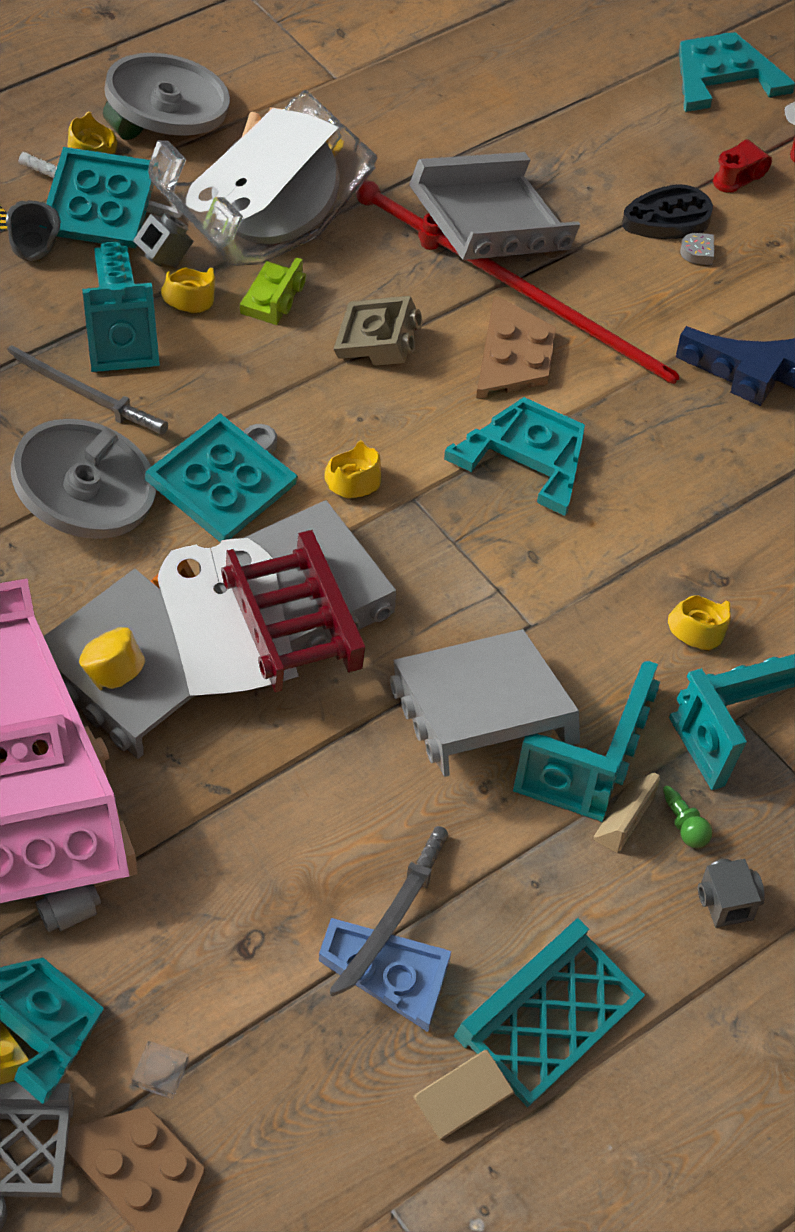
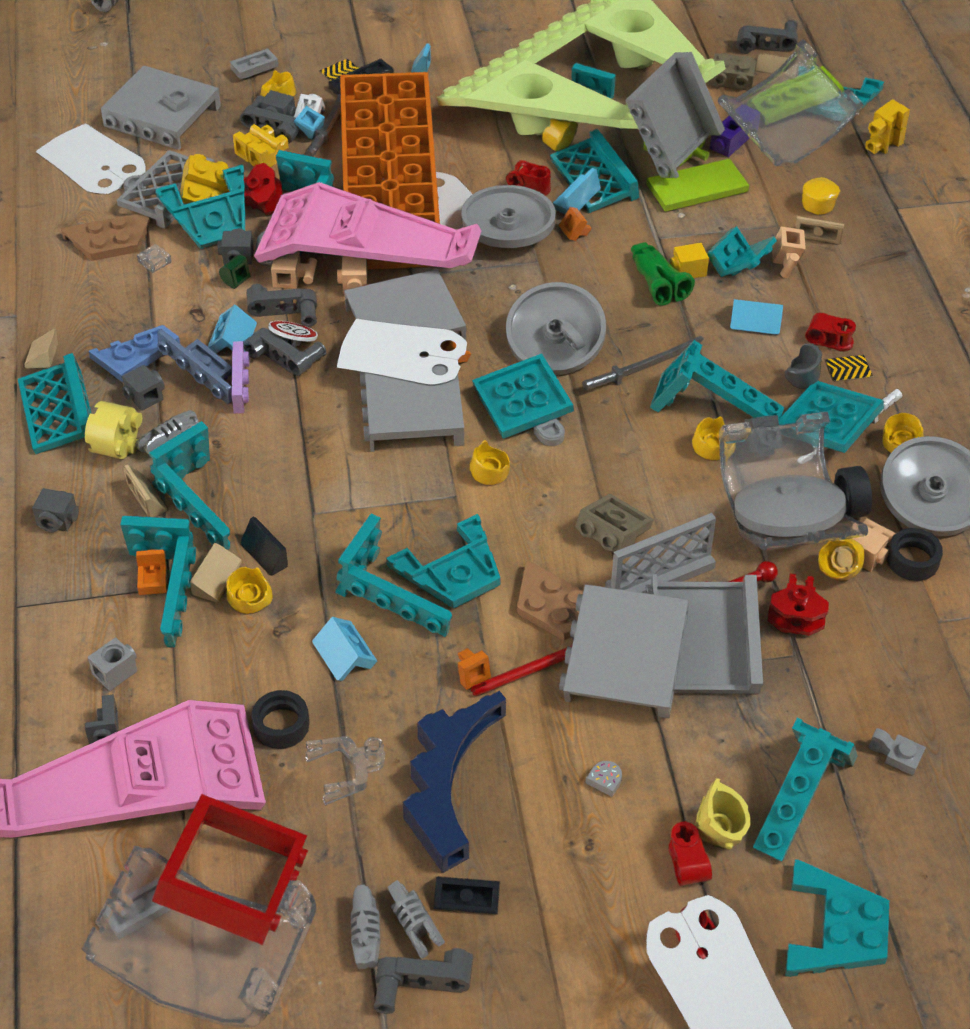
camera: 120 degrees right, 5 degrees down
yellow hair [79,627,145,691] -> none
white piece [186,108,339,222] -> none
dark red fence [221,530,365,692] -> none
lime bracket [240,257,306,325] -> none
flat silver sword [330,826,449,996] -> none
light grey panel [390,629,580,777] -> none
black piece [622,184,713,239] -> none
bright green bar [663,786,713,848] -> none
none -> light yellow brick [85,401,142,459]
none -> dark grey brick [122,365,165,411]
none -> light grey hinge [135,410,199,454]
none -> orange bracket [136,549,167,595]
none -> sand blue bracket [157,329,232,404]
none -> tan slope [190,543,242,602]
none -> medium azure panel [208,305,257,353]
none -> dark grey brick [218,229,254,265]
none -> dark green brick [219,255,251,289]
none -> lavender plate [232,341,249,414]
none -> black slope [241,516,288,576]
none -> dark grey beam [243,328,327,376]
none -> dark grey beam [246,284,317,327]
none -> white piece [268,321,318,347]
none -> medium azure panel [312,617,377,681]
none -> teal bracket [335,513,452,637]
none -> orange tile [457,648,491,690]
none -> light grey panel [559,584,688,718]
none -> light grey fence [605,513,716,593]
none -> light yellow helmet [696,778,750,850]
none -> teal bracket [753,717,858,862]
none -> red hinge [767,573,829,636]
none -> black tyre [834,466,872,519]
none -> light grey plate [868,728,926,776]
none -> black tyre [887,528,943,581]

